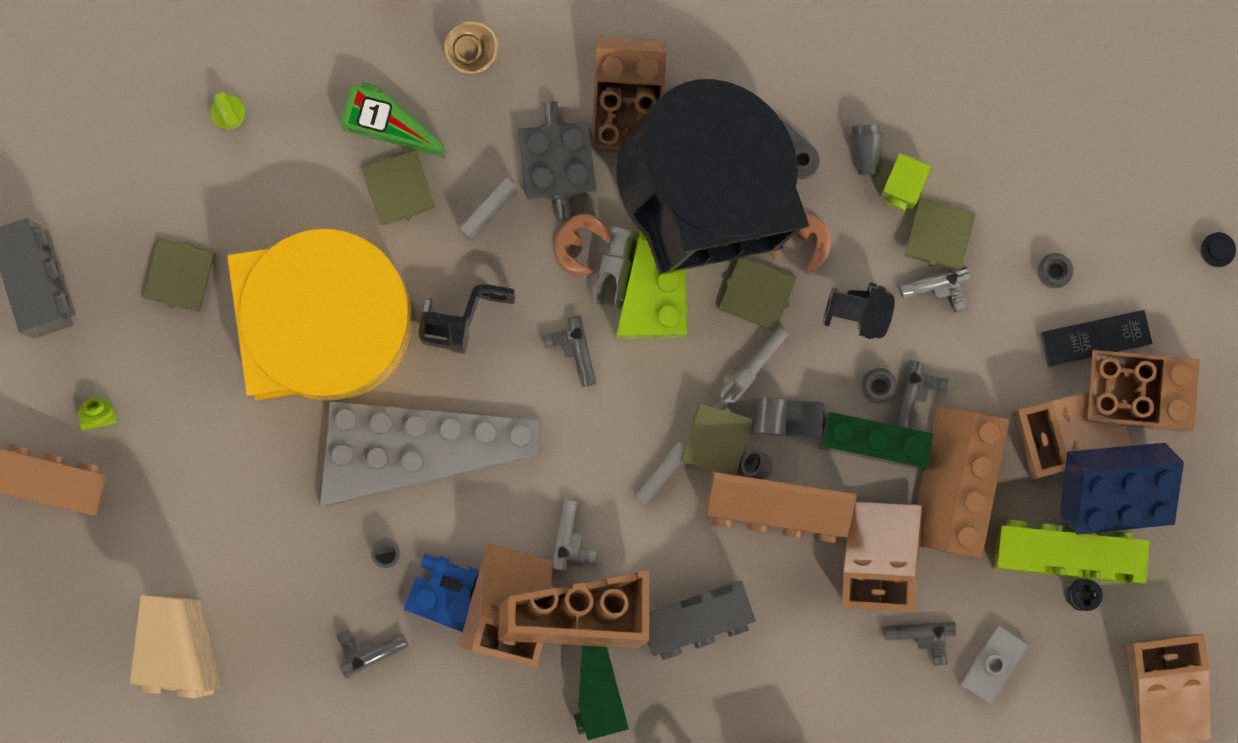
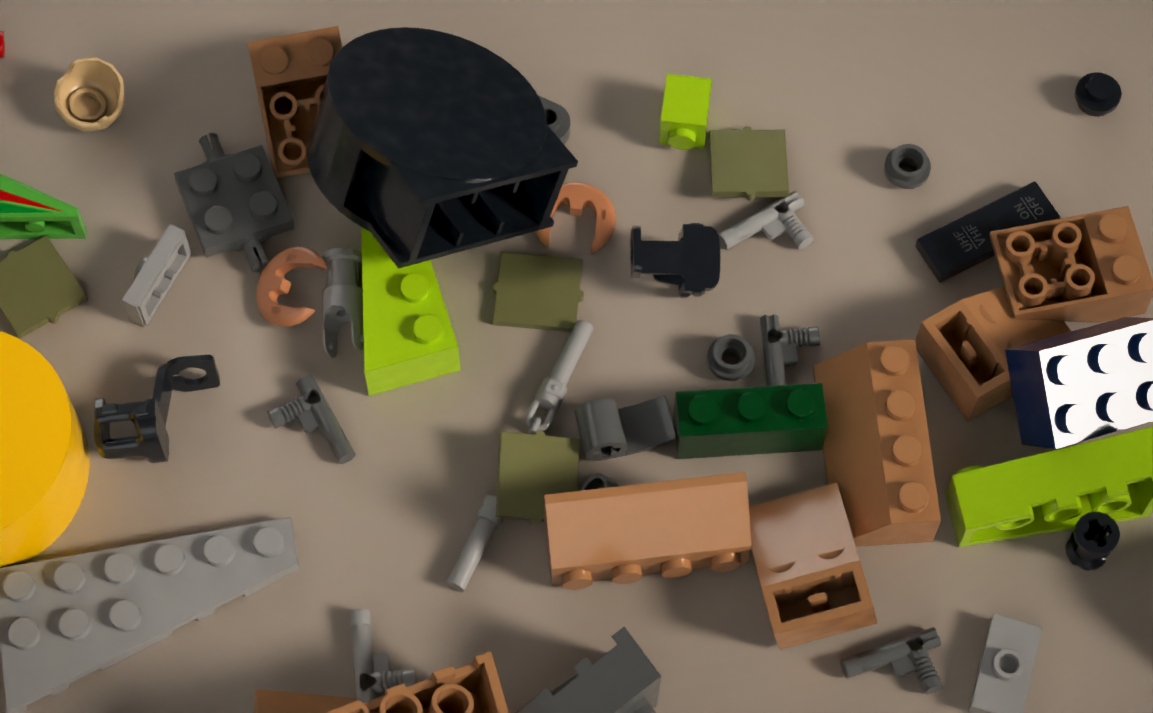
camera: 15 degrees left, 20 degrees down
dark grey cone [849,124,884,175] -> none

